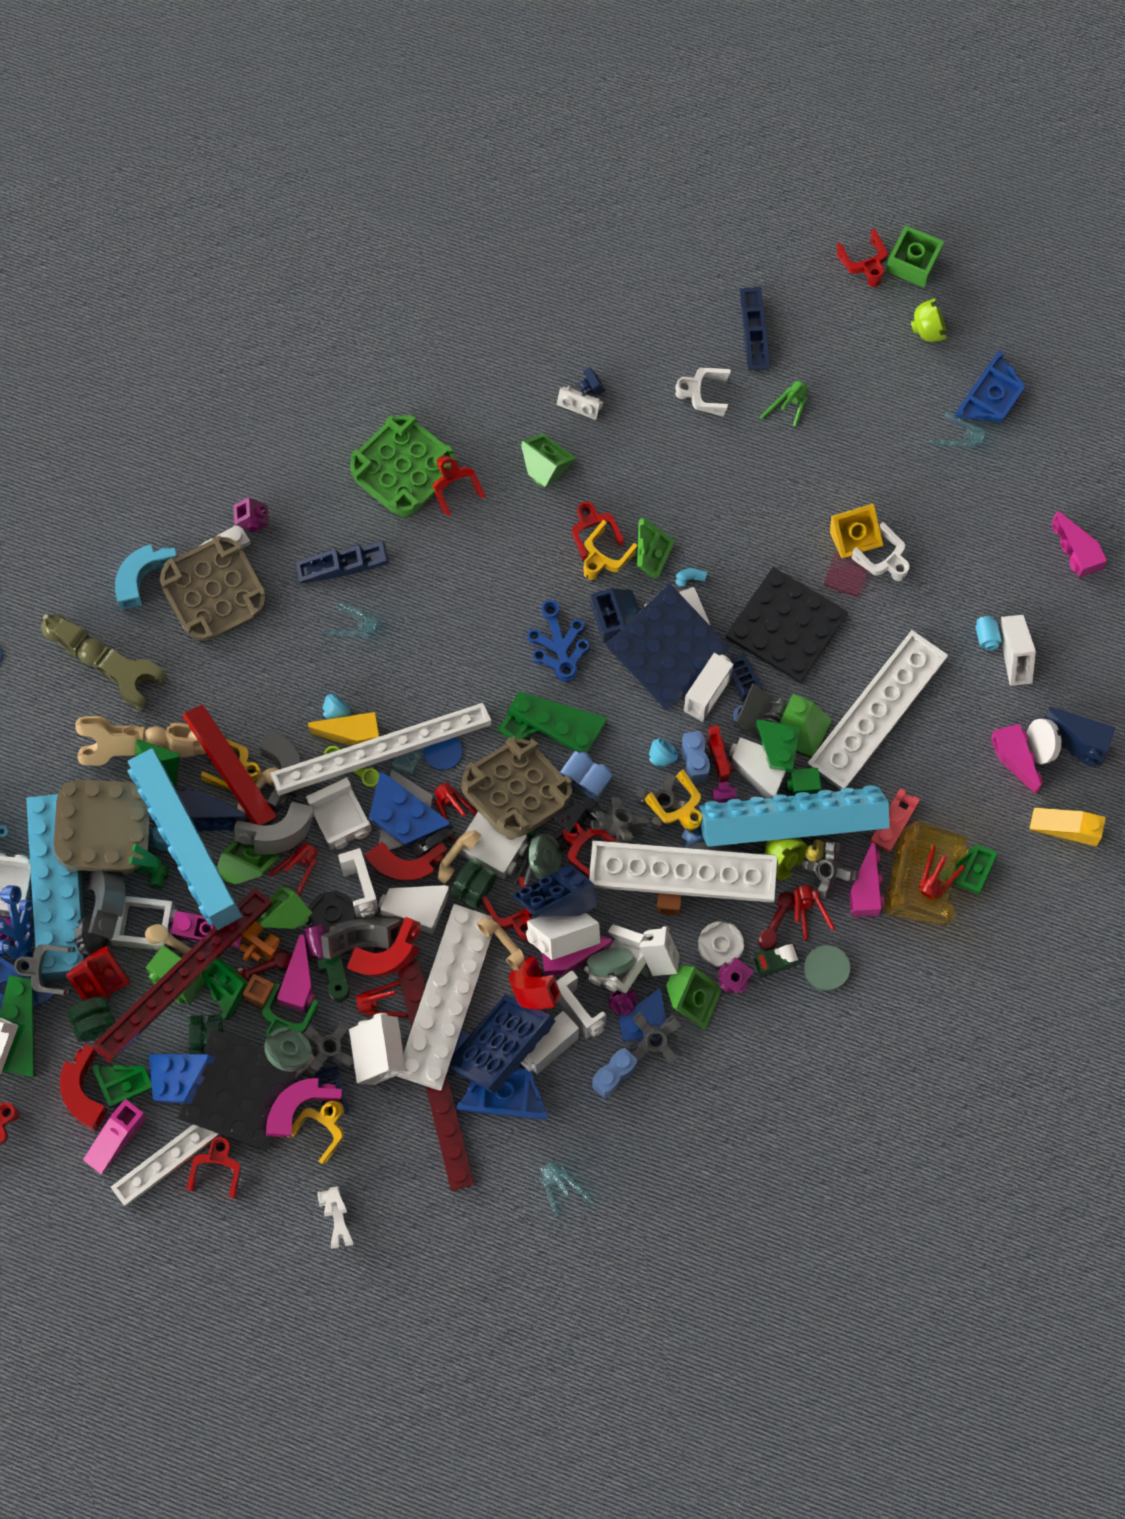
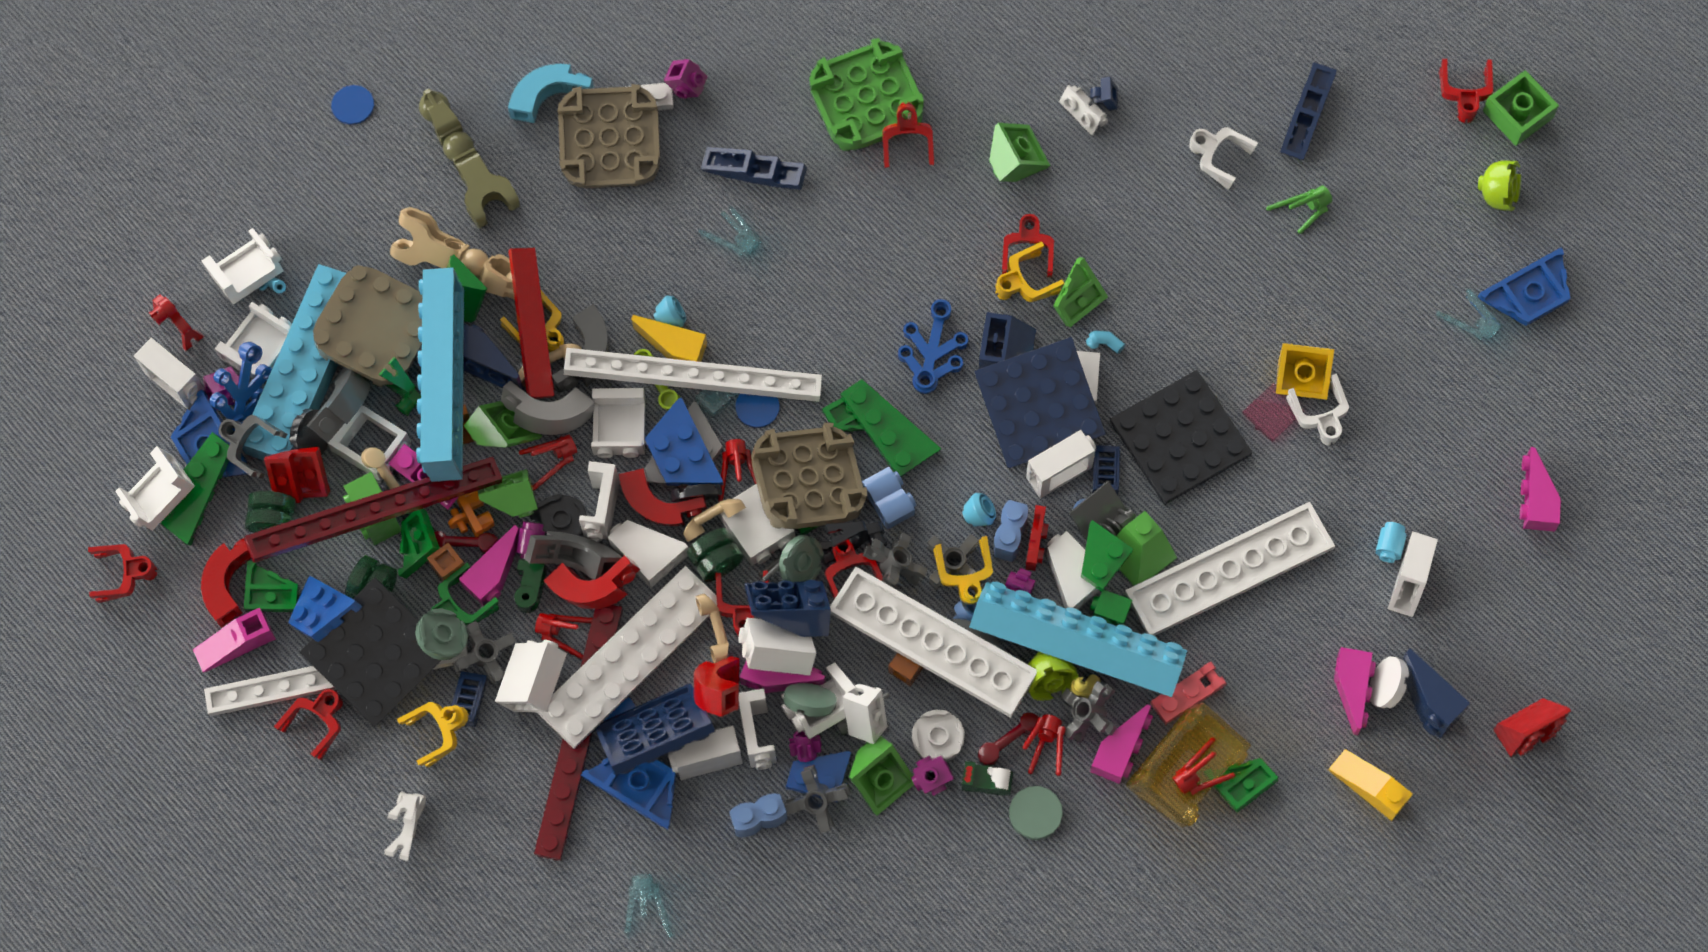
camera: 30 degrees right, 0 degrees up
dark pink arch [266,1078,342,1137] -> none

